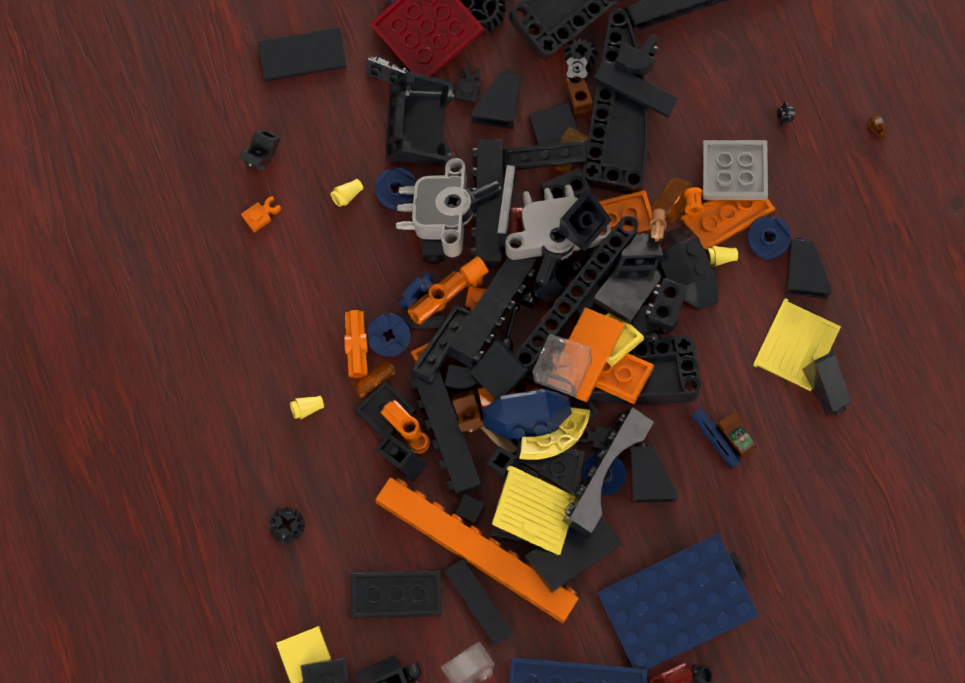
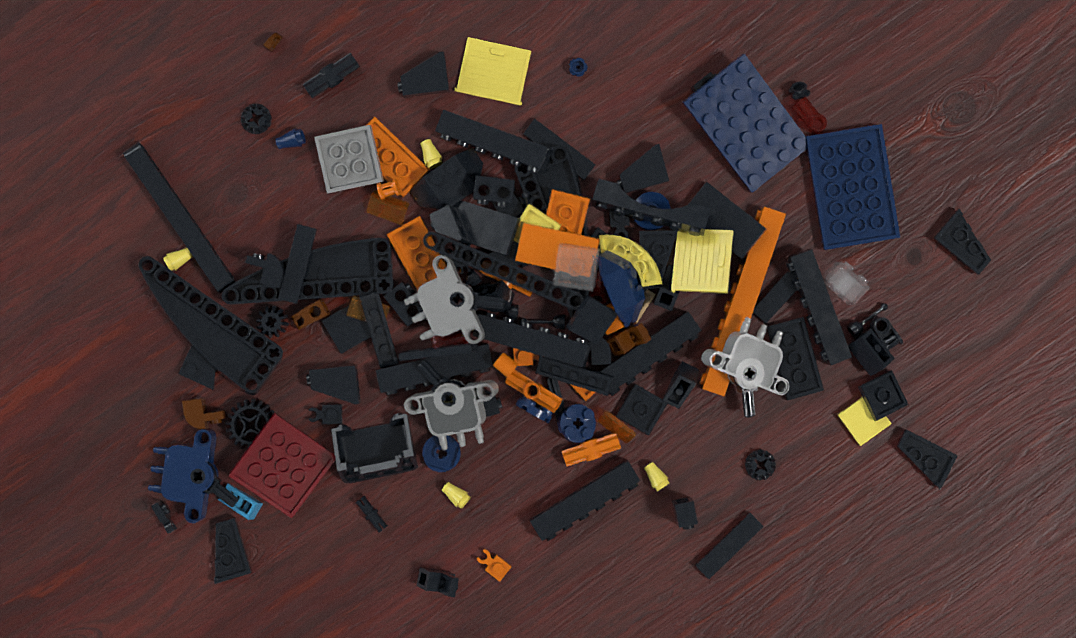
camera: 100 degrees left, 15 degrees up
black tile [257,27,347,82] -> none
black hinge [365,56,410,84] -> none
orange piece [381,400,421,443] -> none
orange plate [408,432,430,454] -> none
black tile [455,494,485,524] -> none
black slope [559,189,612,251] -> none
plate [567,57,588,78] -> none
medium nougat axle [649,209,667,241] -> none
dark blue pin [691,408,741,469] -> none
leg [717,412,756,457] -> none
dark blue plate [747,217,791,260] -> none
black plate [777,102,795,126] -> none
black slope [802,351,851,416] -> none
none -> black gear [240,103,272,134]
none -> dark blue cone [276,128,306,149]
none -> black piece [303,52,360,99]
none -> black pin [355,495,388,533]
none -> black brick [435,110,552,173]
none -> black tile [523,119,596,180]
none -> black brick [530,460,640,541]
none -> dark blue plate [569,58,588,77]
none -> black brick [671,497,698,530]
none -> black tile [695,512,764,579]
none -> piece [702,317,790,417]
none -> black brick [786,249,852,366]

